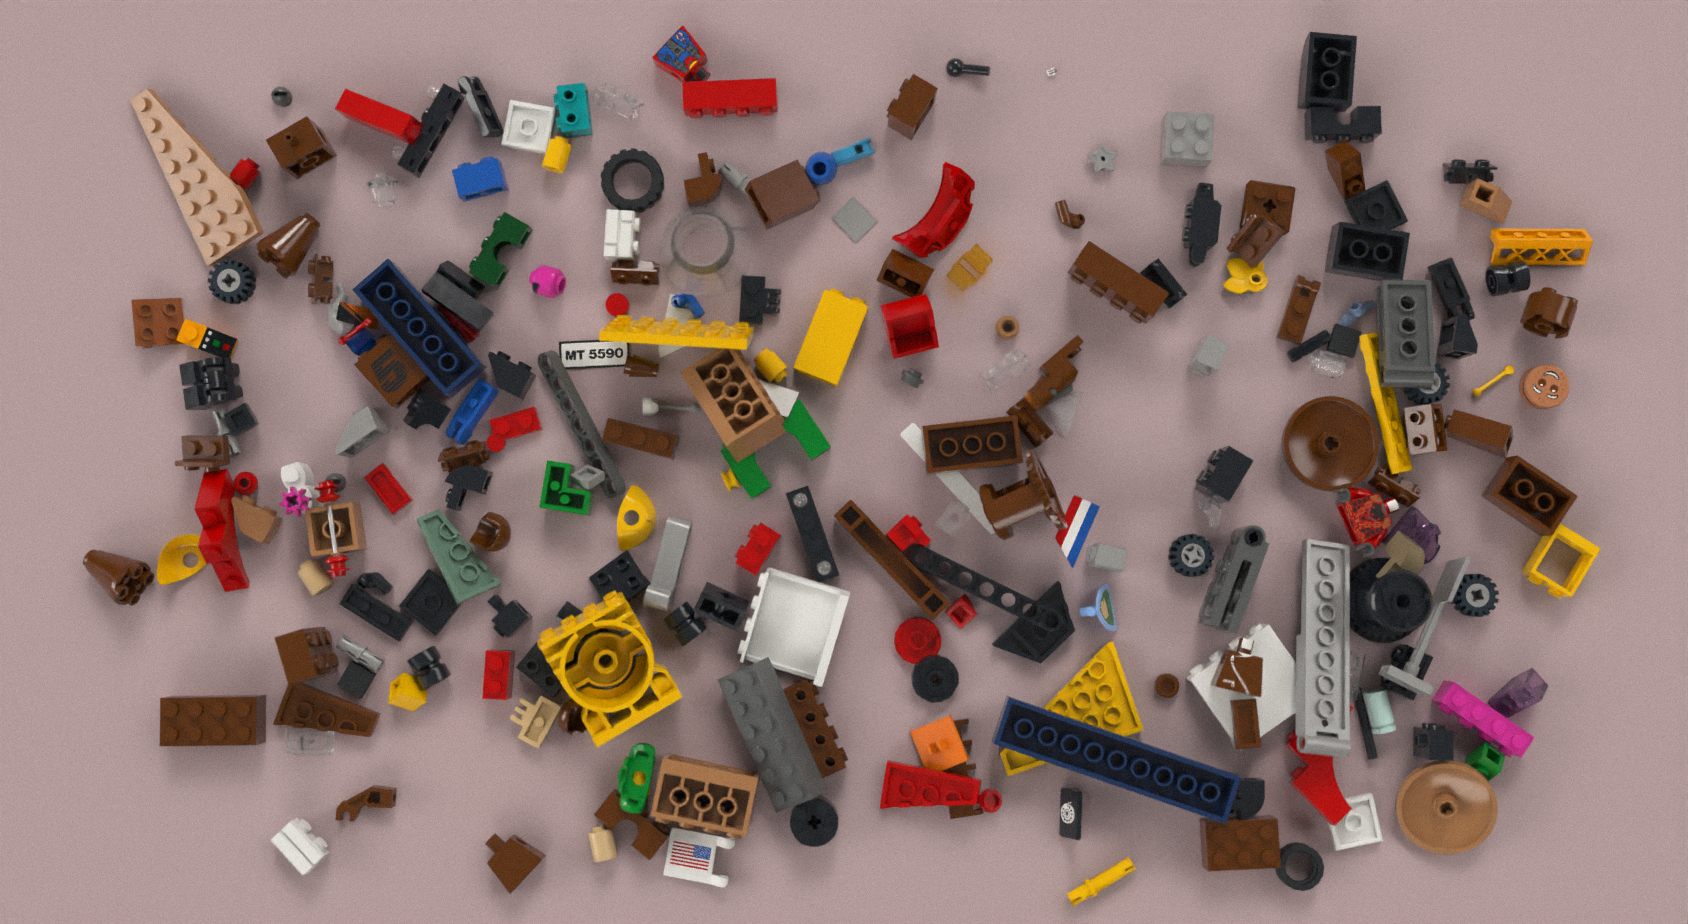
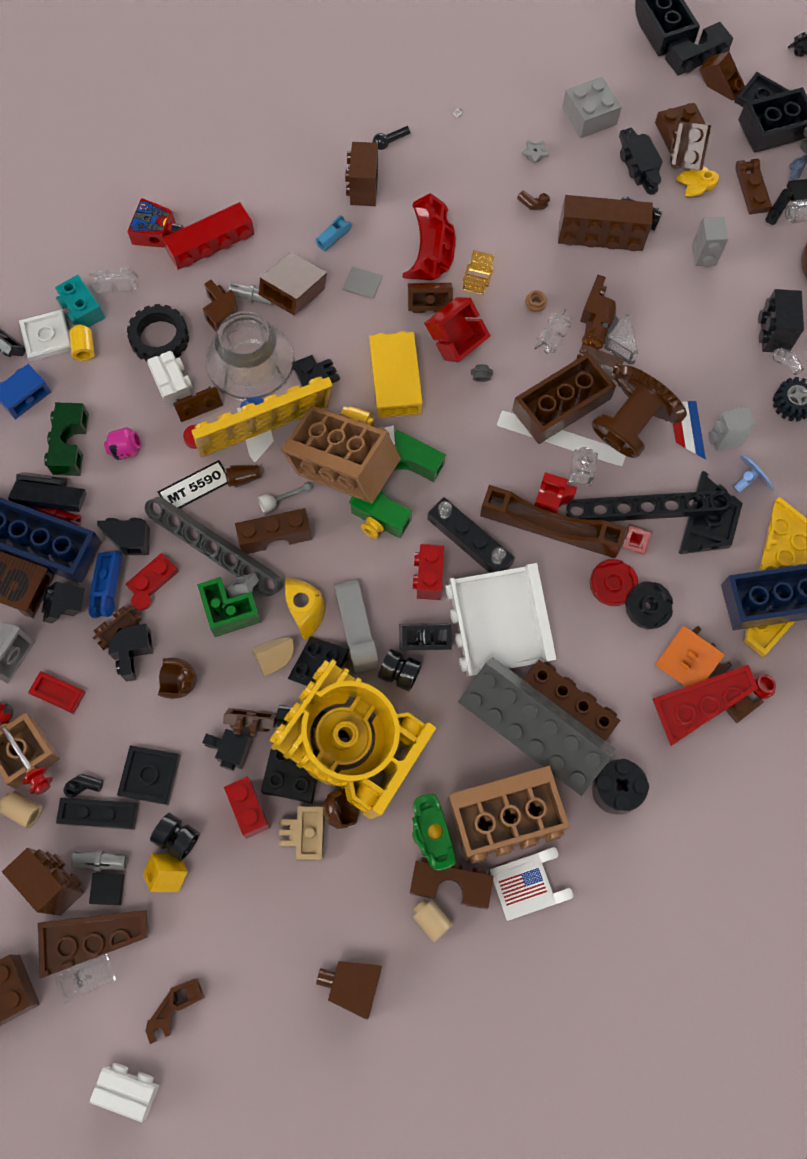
camera: 30 degrees left, 15 degrees down
sand green wing [416,509,502,605] -> none
blue piece [805,152,838,185] -> none
none -> reddish brown hinge [223,708,277,736]
none -> tan brick [251,637,294,676]

